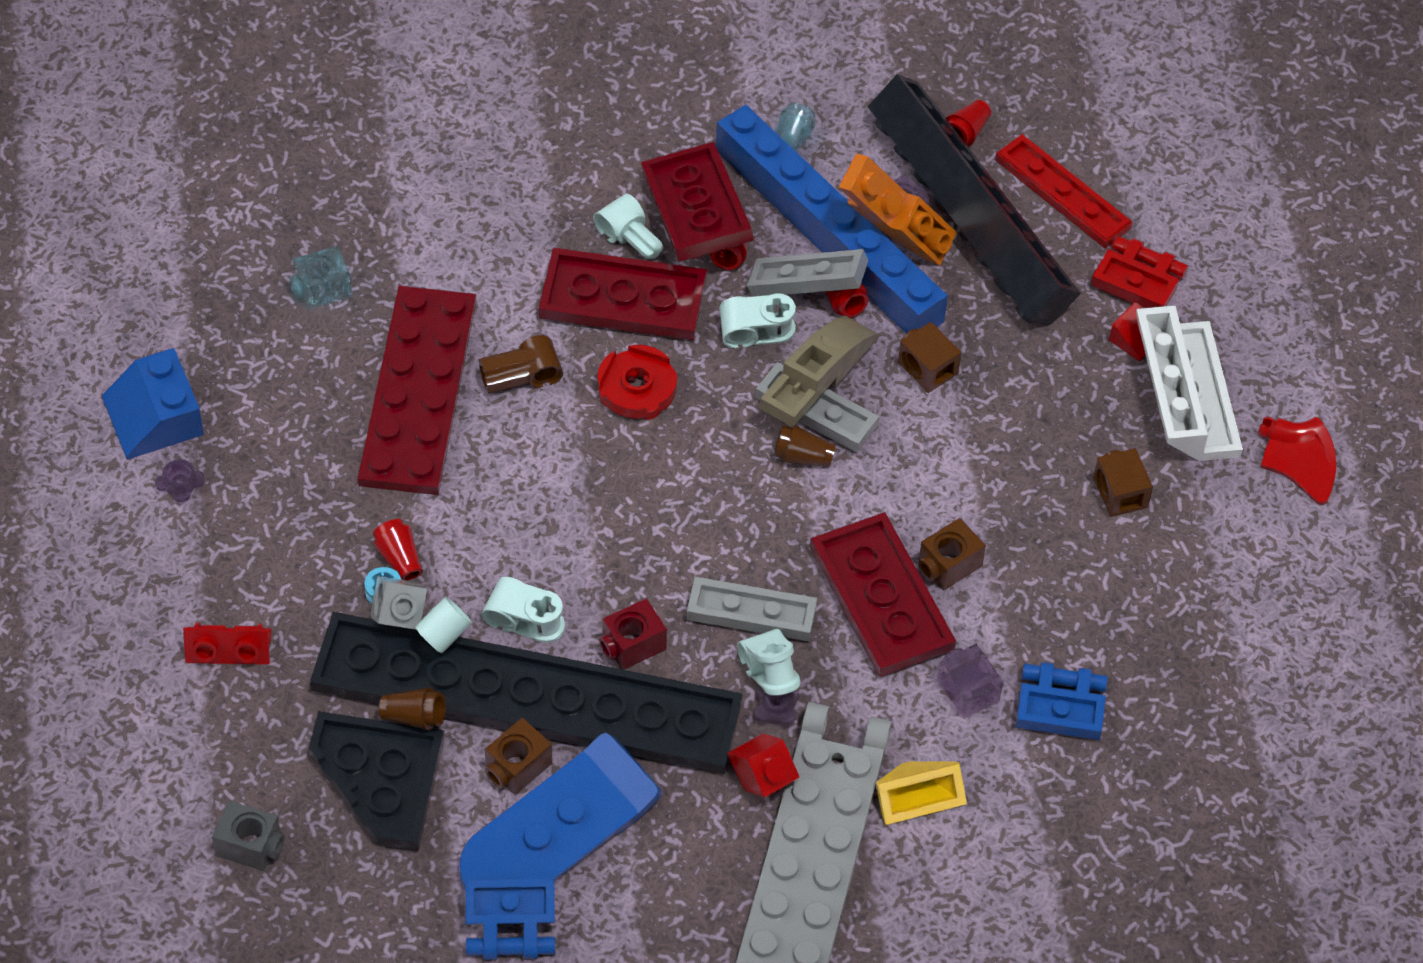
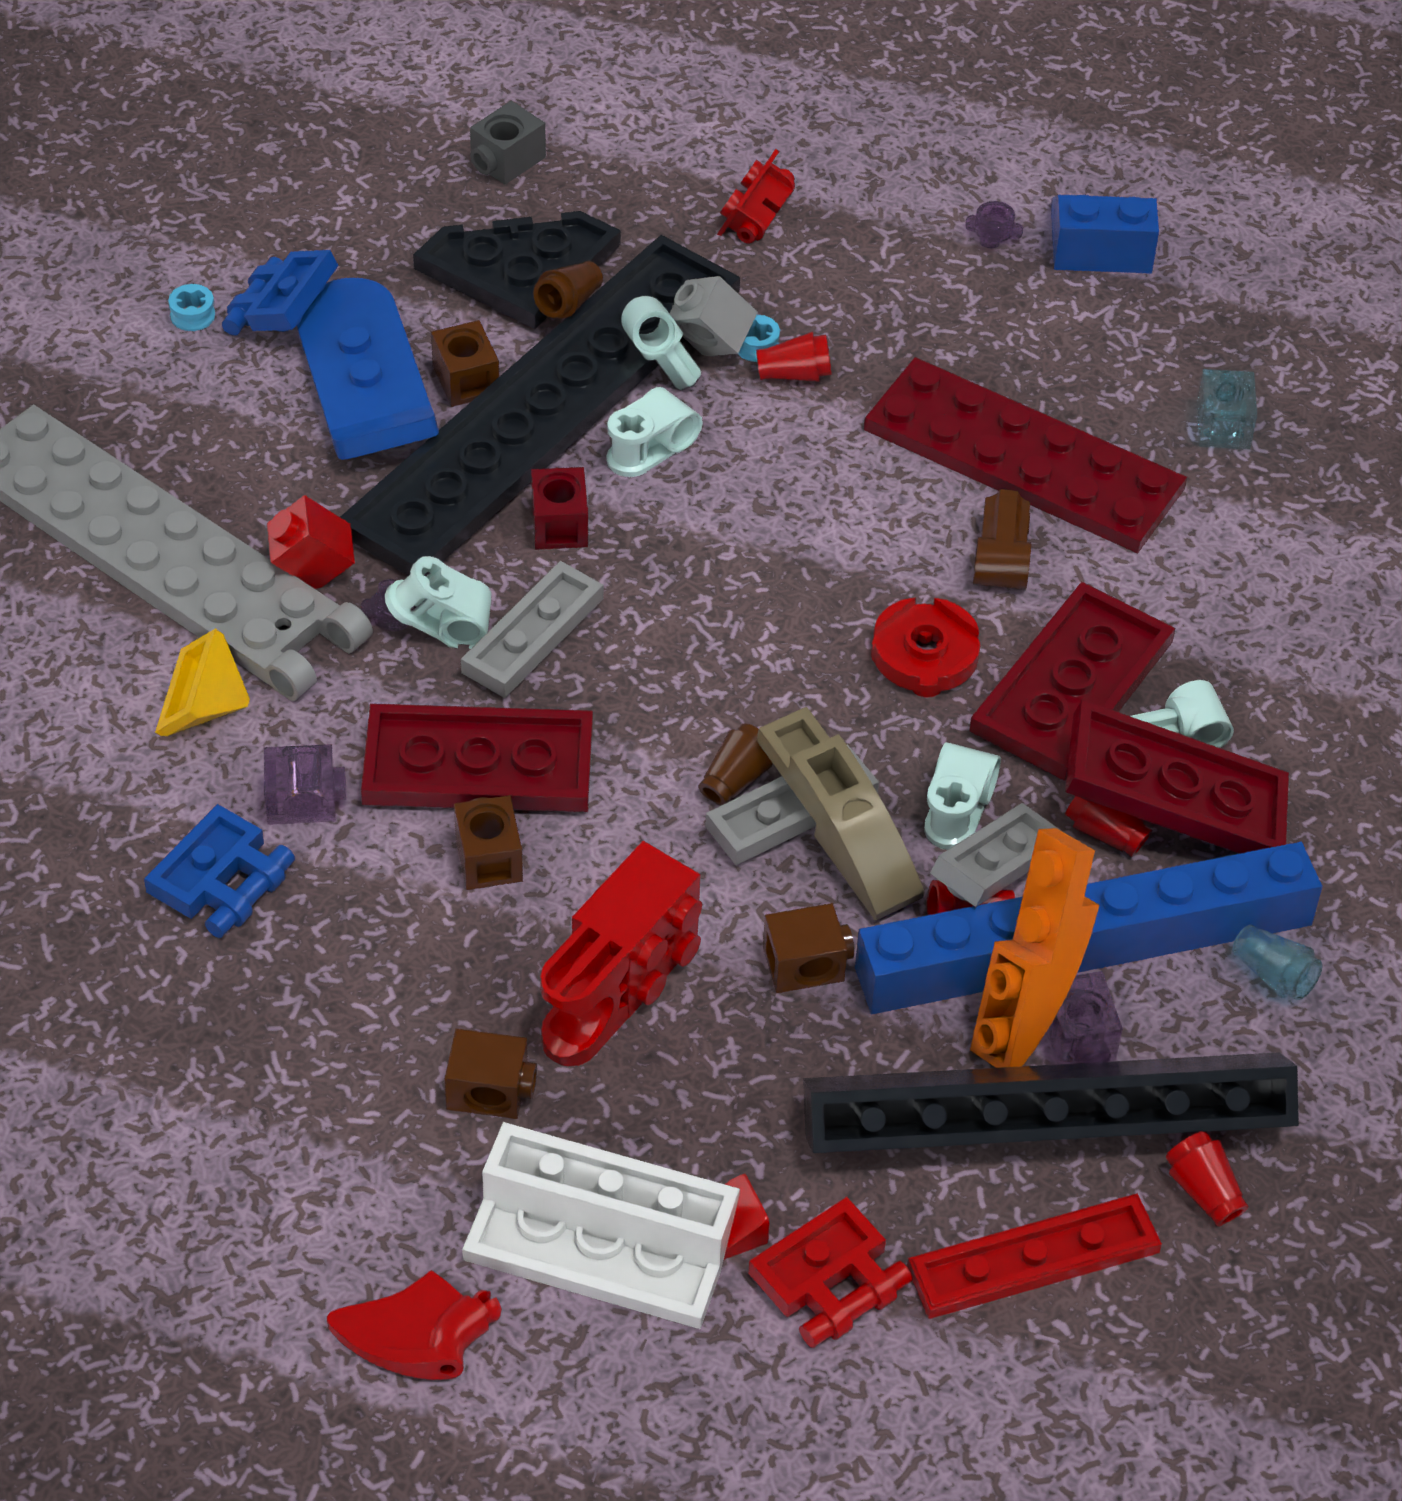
camera: 115 degrees right, 5 degrees down
none -> red brick [540,841,702,1066]

